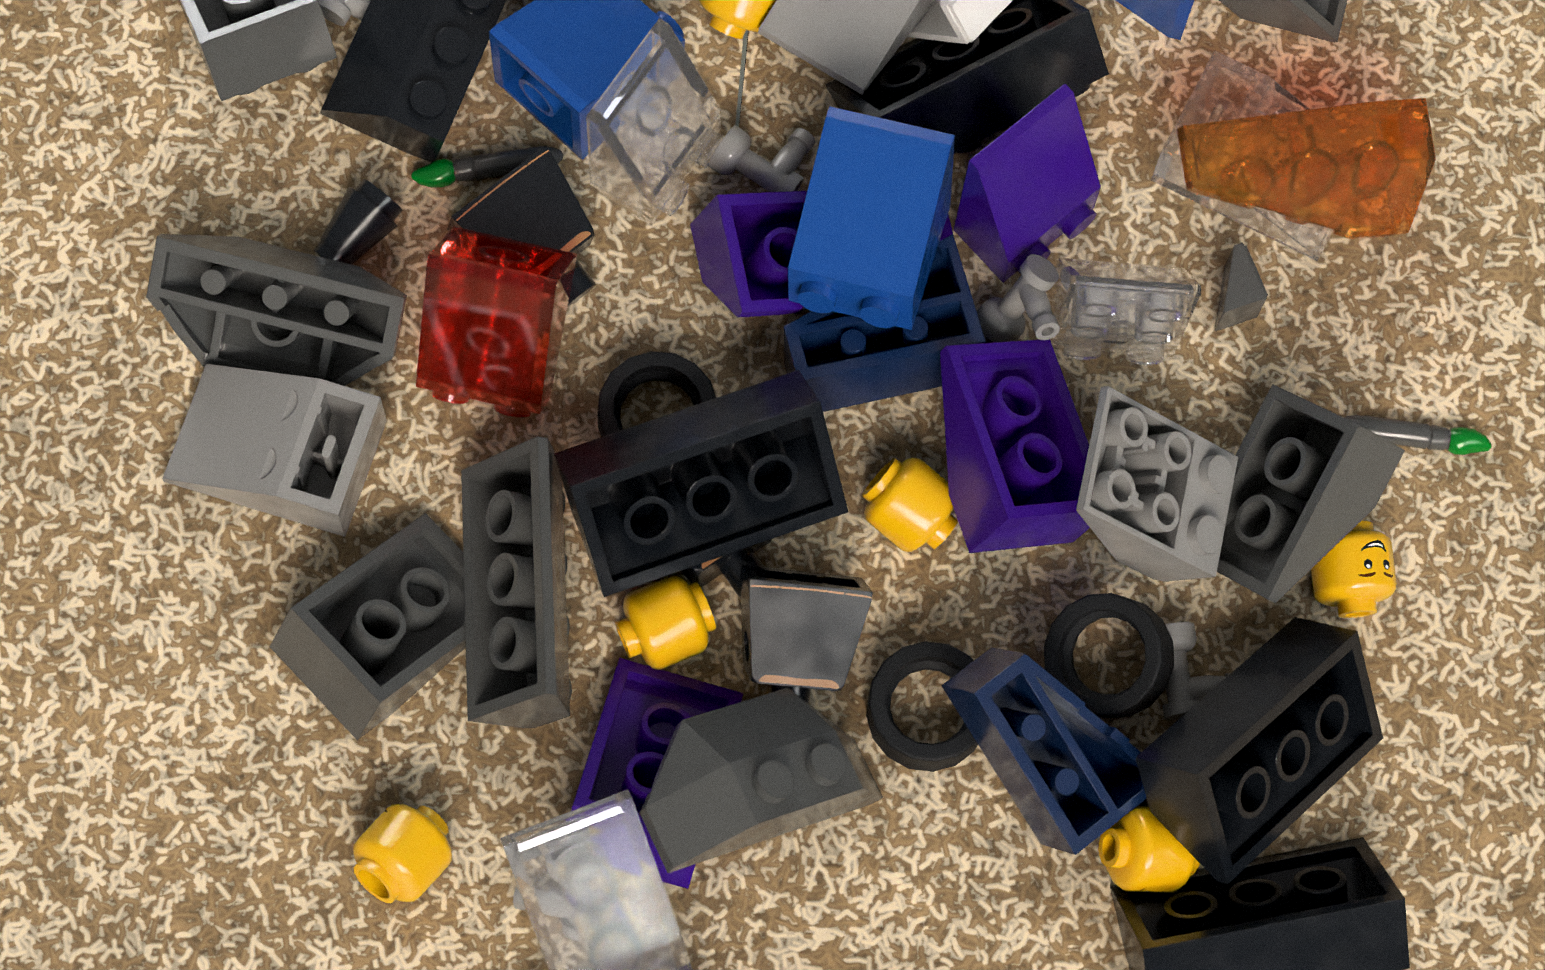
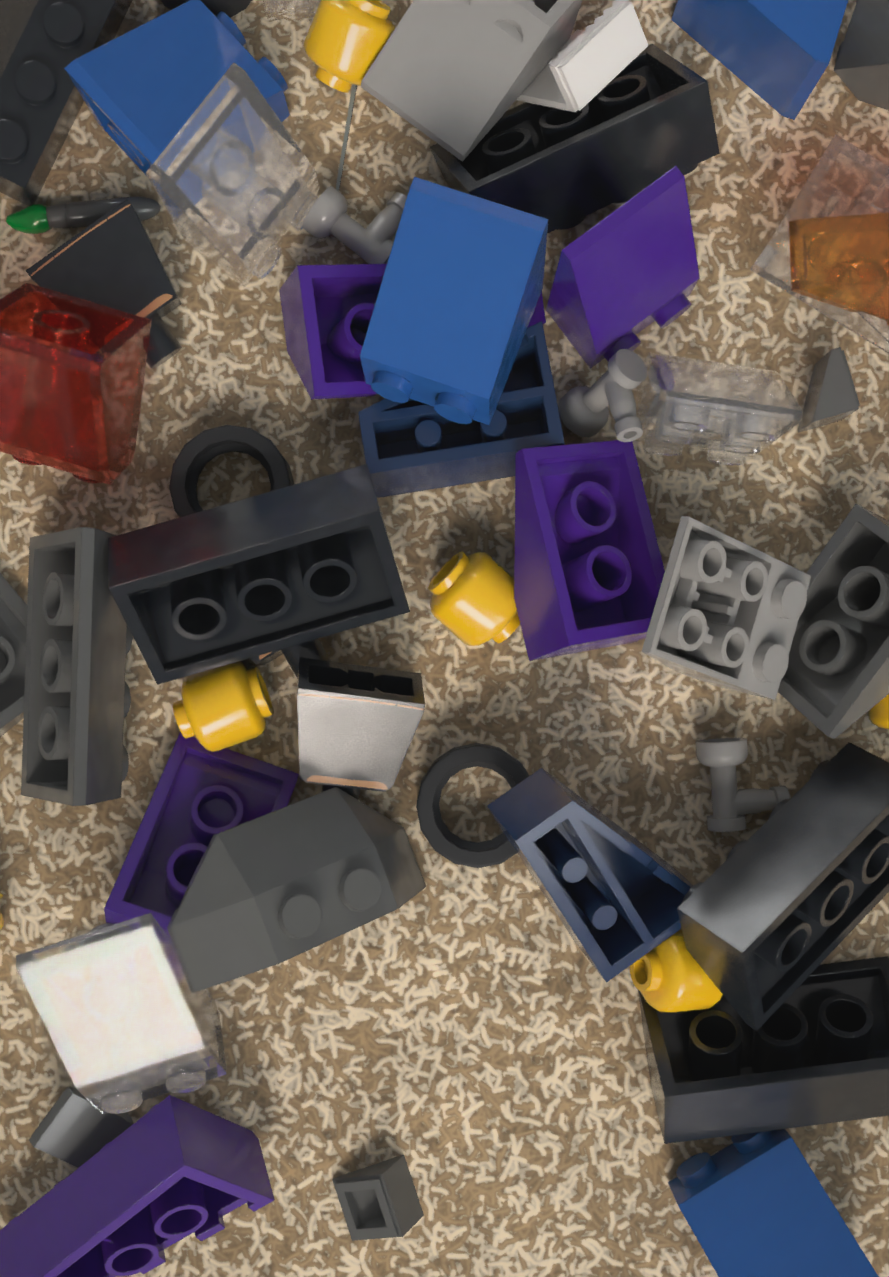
camera: 10 degrees right, 15 degrees up
black tyre [1044,593,1174,718] -> none

